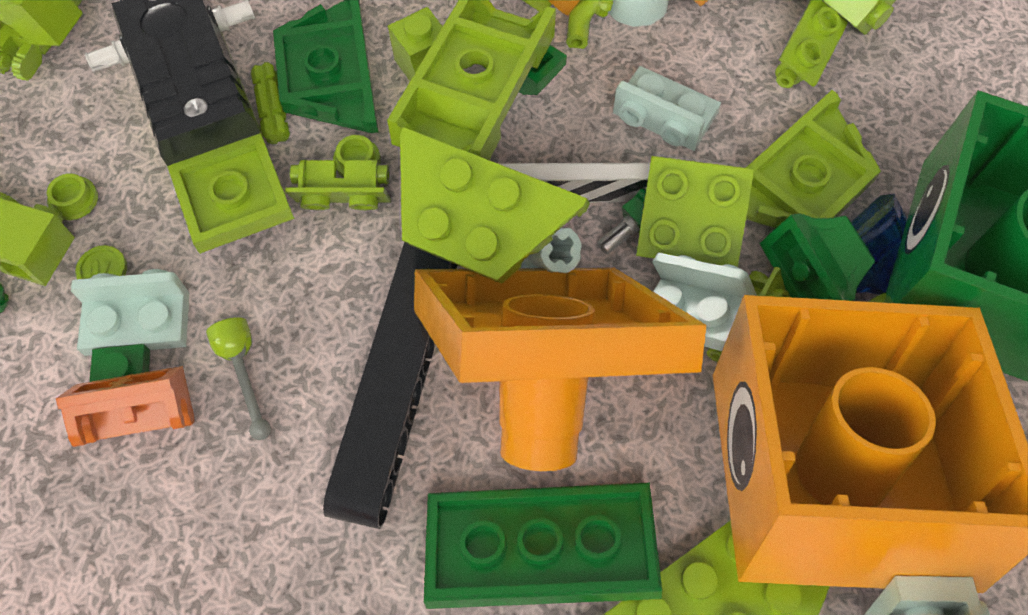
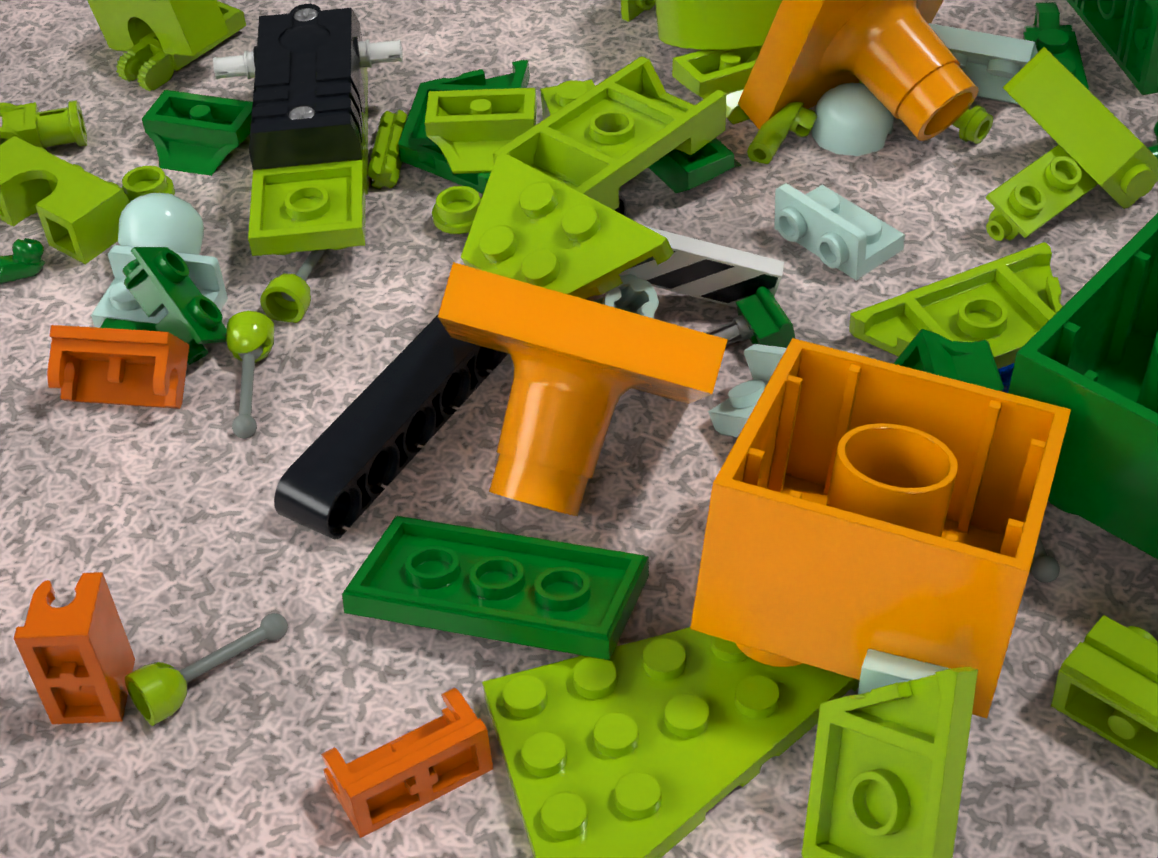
camera: 20 degrees right, 20 degrees down
lime hinge [285,160,391,211] -> none
lime hinge [636,156,754,267] -> none
none -> light aqua hair [118,193,204,255]
none -> green hinge [122,247,227,365]
none -> green slope [142,90,253,176]
none -> lime hinge [260,249,326,323]
none -> lime slope [425,88,537,174]

